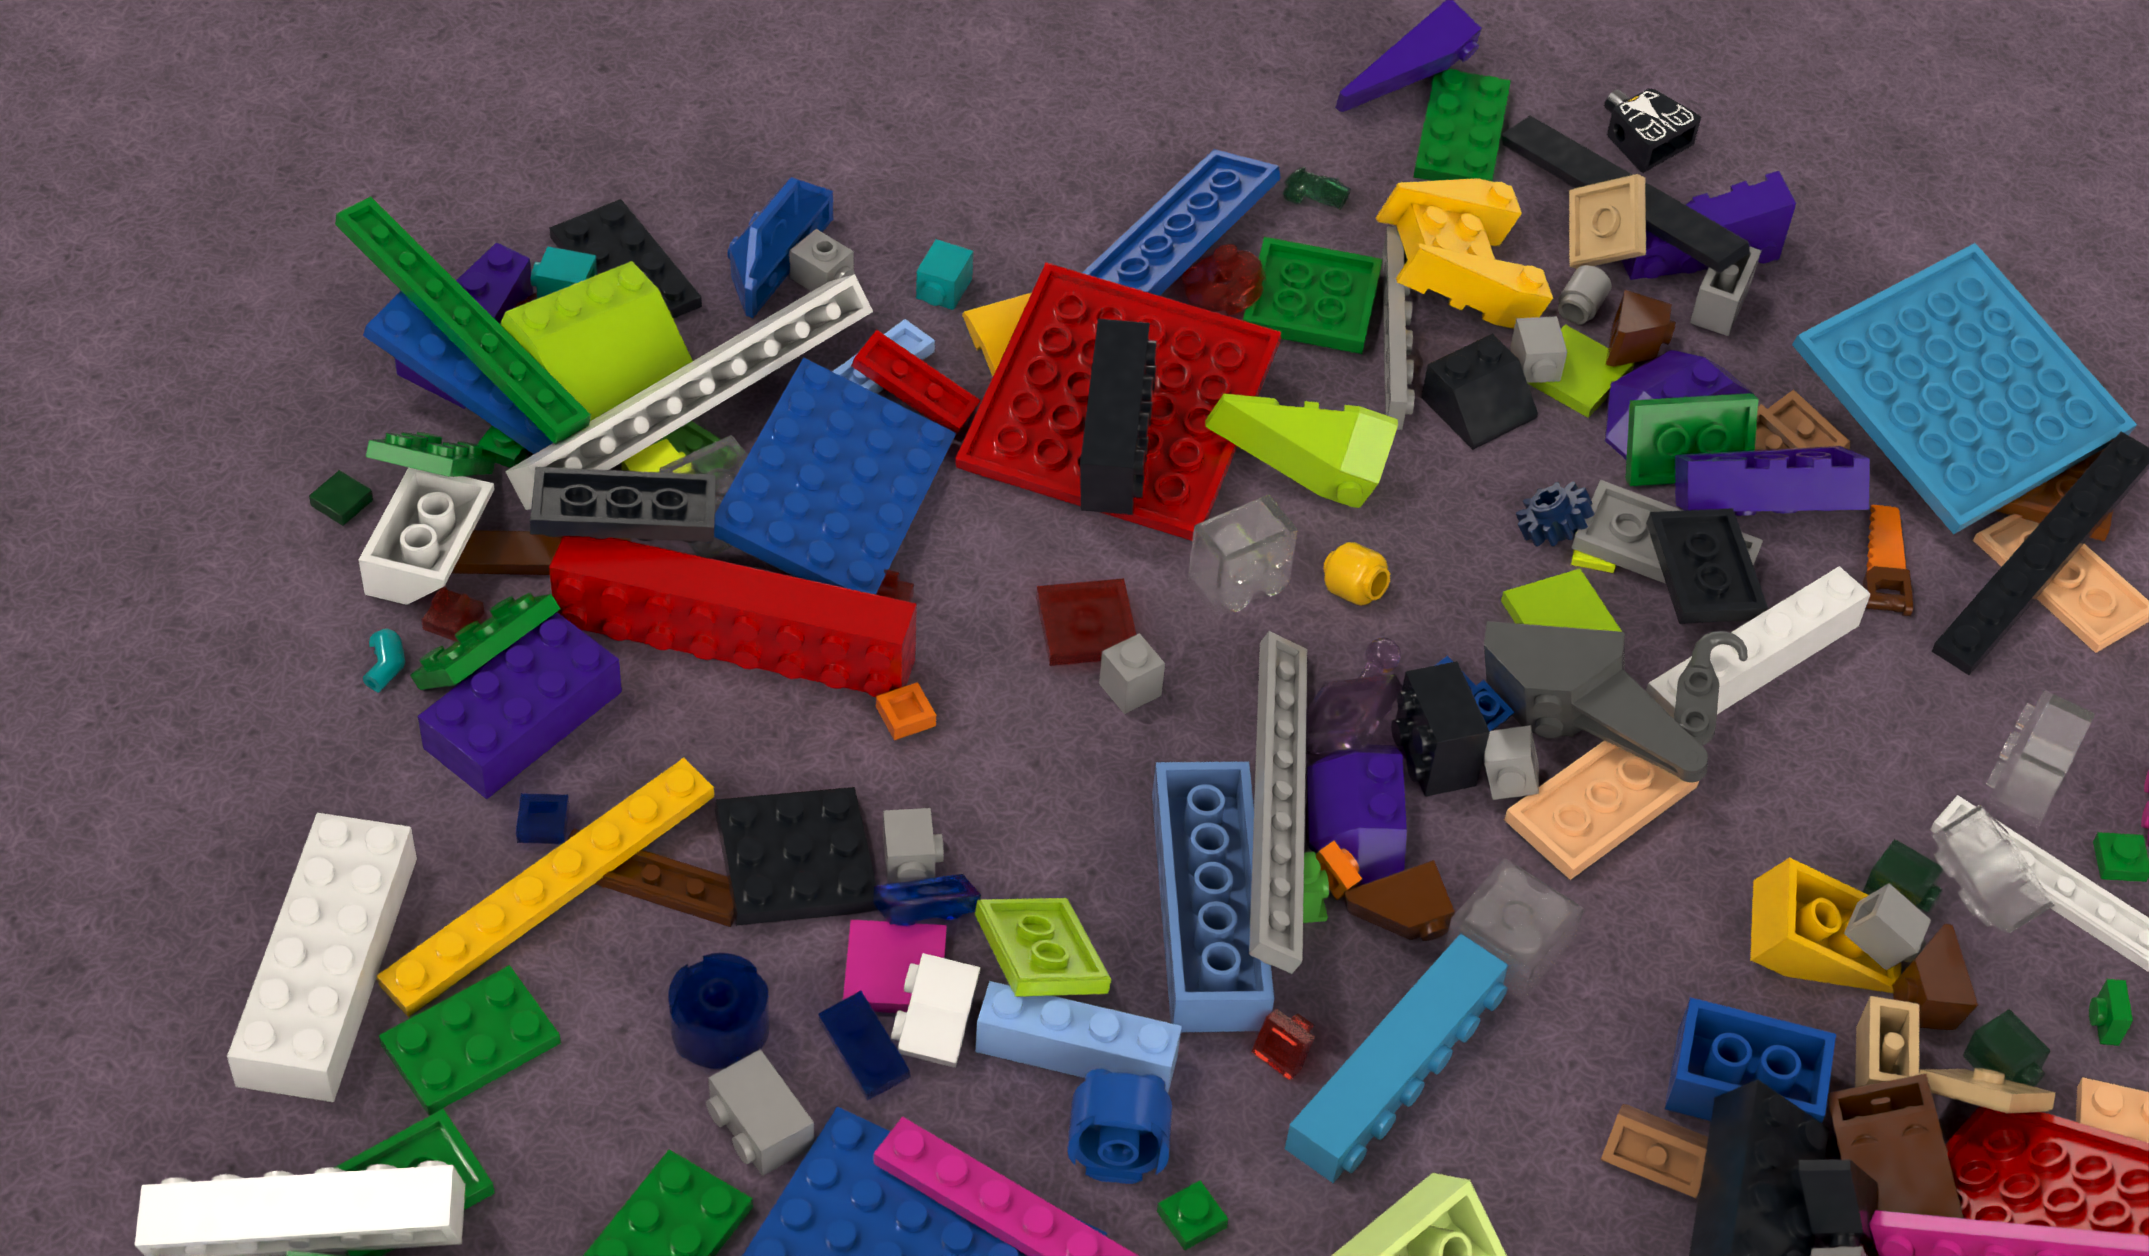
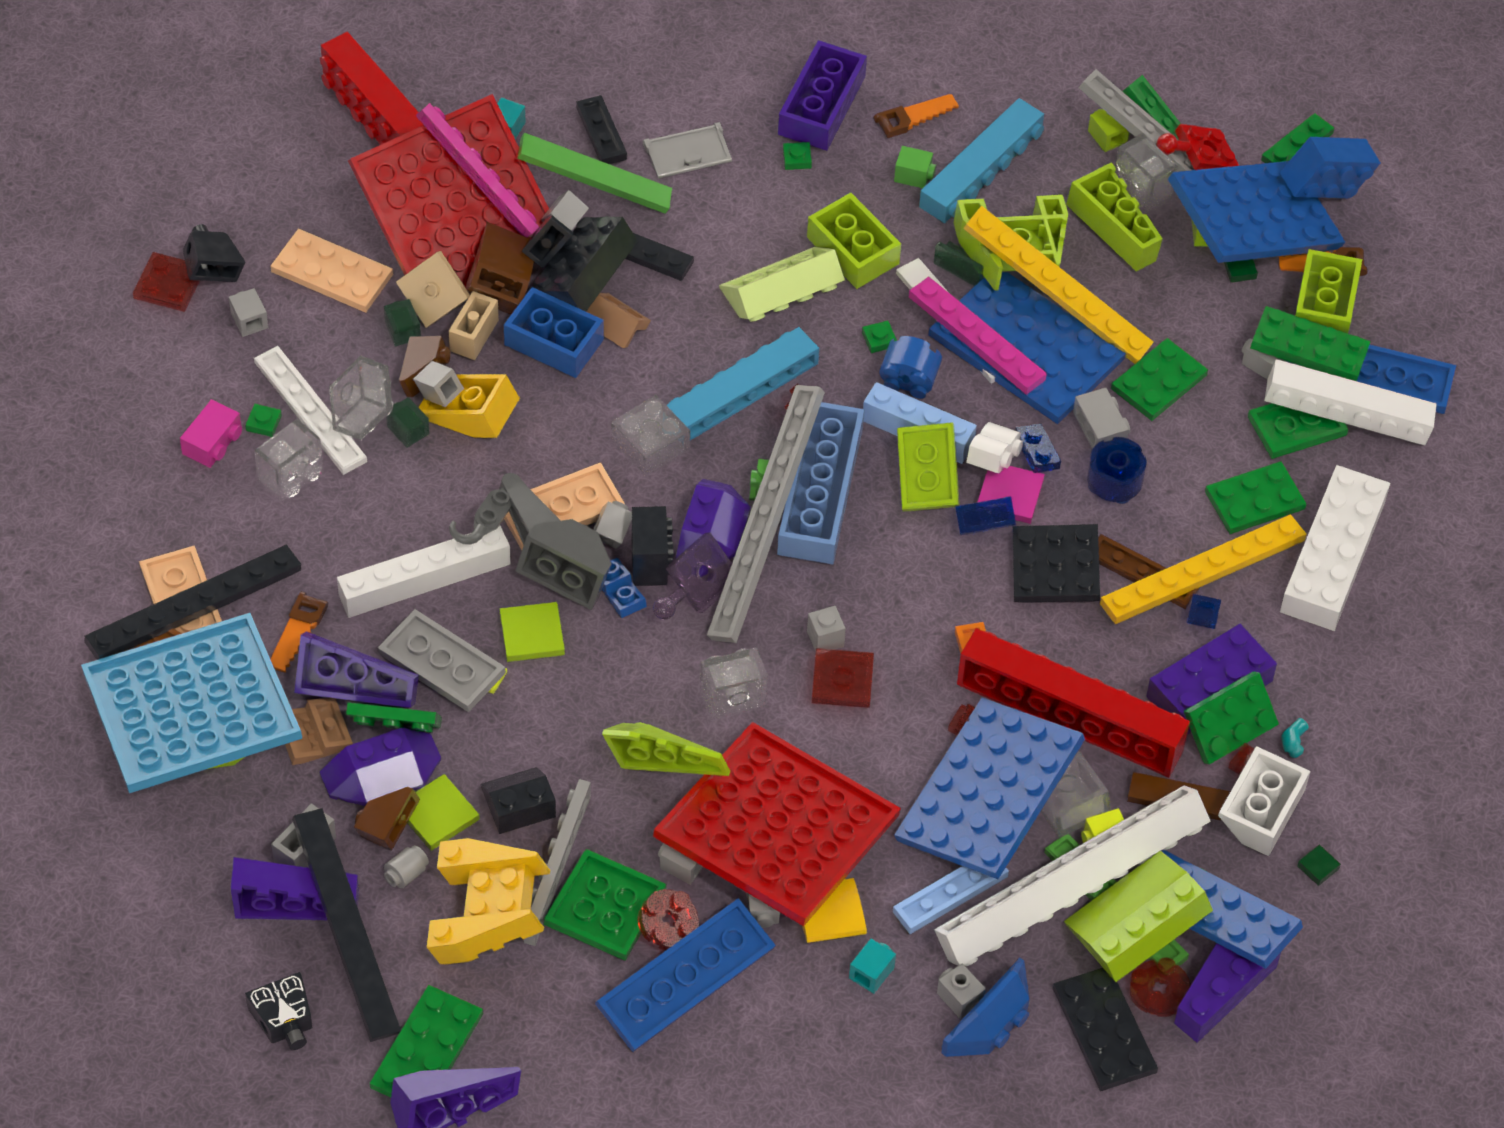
camera: 165 degrees left, 5 degrees up
green plate [335,197,591,445] -> none
green plate [366,432,496,477] -> none
black plate [530,467,716,543] -> none
teal brick [531,246,597,299] -> none
red plate [851,330,981,437] -> none
light grey brick [883,808,944,885] -> none
black brick [1080,319,1157,515] -> none
clear green arm [1283,167,1351,210] -> none
orange plate [1316,841,1362,900] -> none
yellow head [1323,542,1390,606] -> none
reddish brown slope [1344,860,1455,941] -> none
light grey brick [1510,317,1567,383] -> none
dark blue gear [1516,481,1595,547] -> none
tan plate [1569,174,1646,269] -> none
black plate [1646,508,1768,624] -> none
green plate [2089,979,2133,1046] -> none

